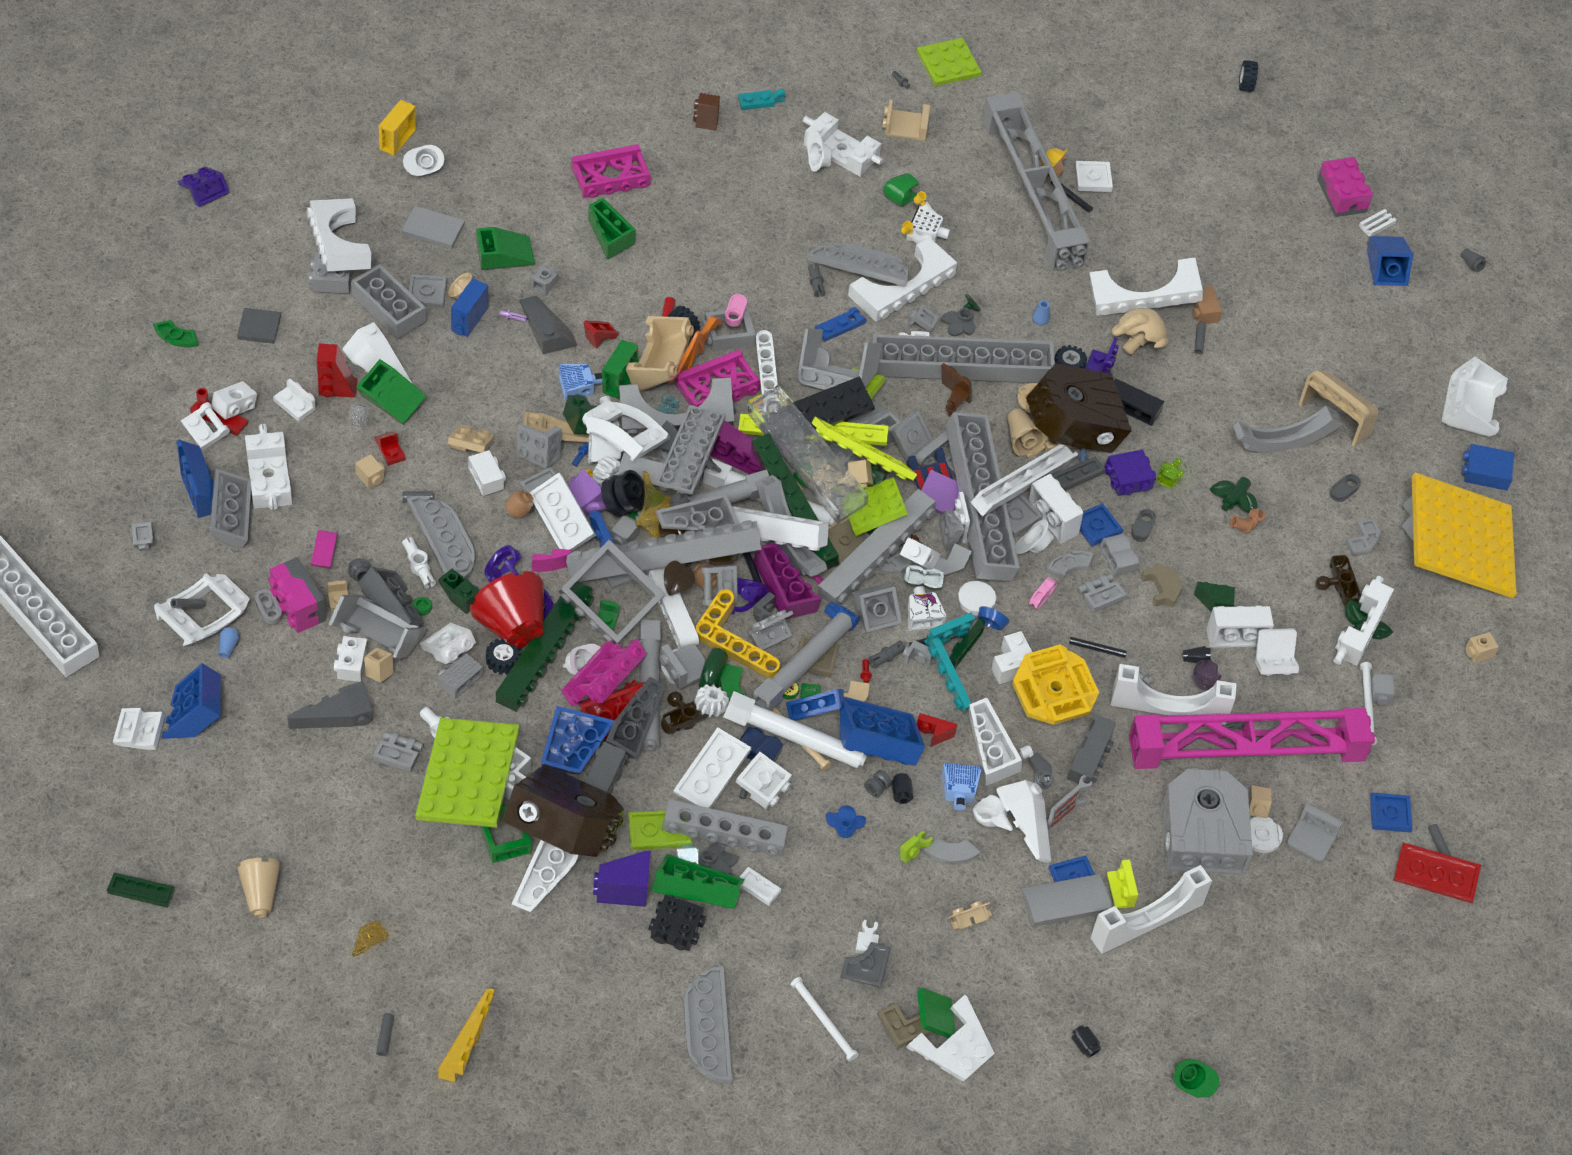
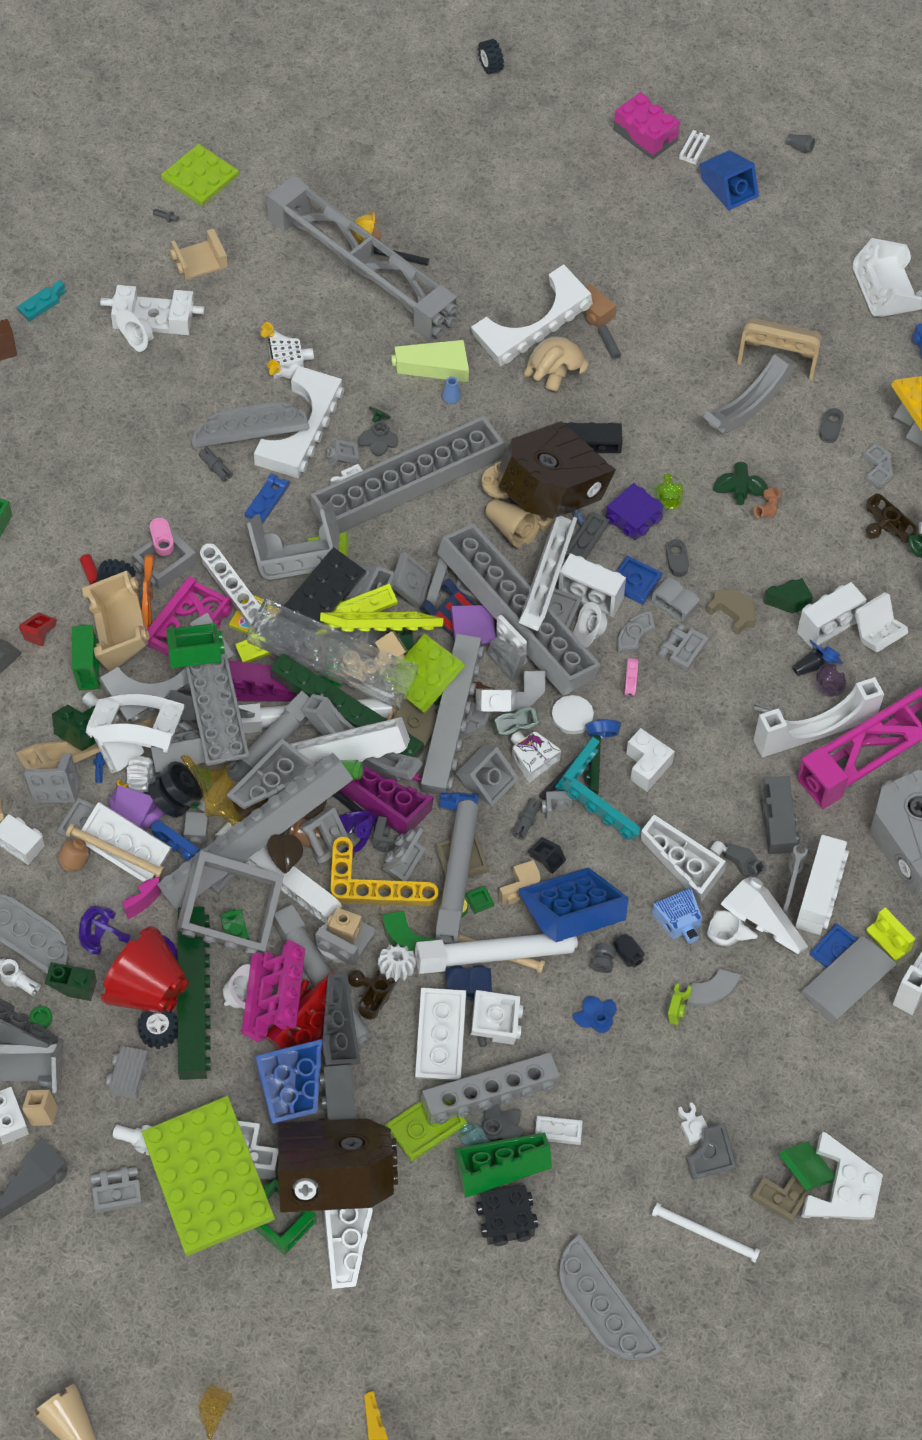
camera: 25 degrees left, 5 degrees up
white plate [420,622,476,664] -> none
light blue torso [558,364,602,402] -> none
dark purple slope [593,851,651,907] -> none
clear light blue bracket [656,393,679,414] -> none
dark green cylinder [699,648,728,689] -> none
blue slope [786,689,844,721] -> none
red piece [860,659,872,683] -> none
green piece [883,173,919,207] -> none
red slope [917,713,958,747] -> none
reddish brown plate [941,363,972,417] -> none
tan hinge [947,900,992,930] -> none
yellow piece [1012,644,1099,725] -> none
black wheel [1054,345,1087,369] -> none
black bar [1069,637,1127,658] -> none
white plate [1075,161,1113,192] -> none
dark purple bracket [1085,337,1119,373] -> none
none -> tan bar [66,823,165,879]
none -> green window [166,623,225,669]
none -> tan brick [326,907,362,945]
none -> bright green cone [340,760,363,781]
none -> yellowish green slope [391,340,469,382]
none -> black bracket [528,837,566,874]
none -> white piece [795,835,849,935]
none -> blue plate [810,639,843,664]

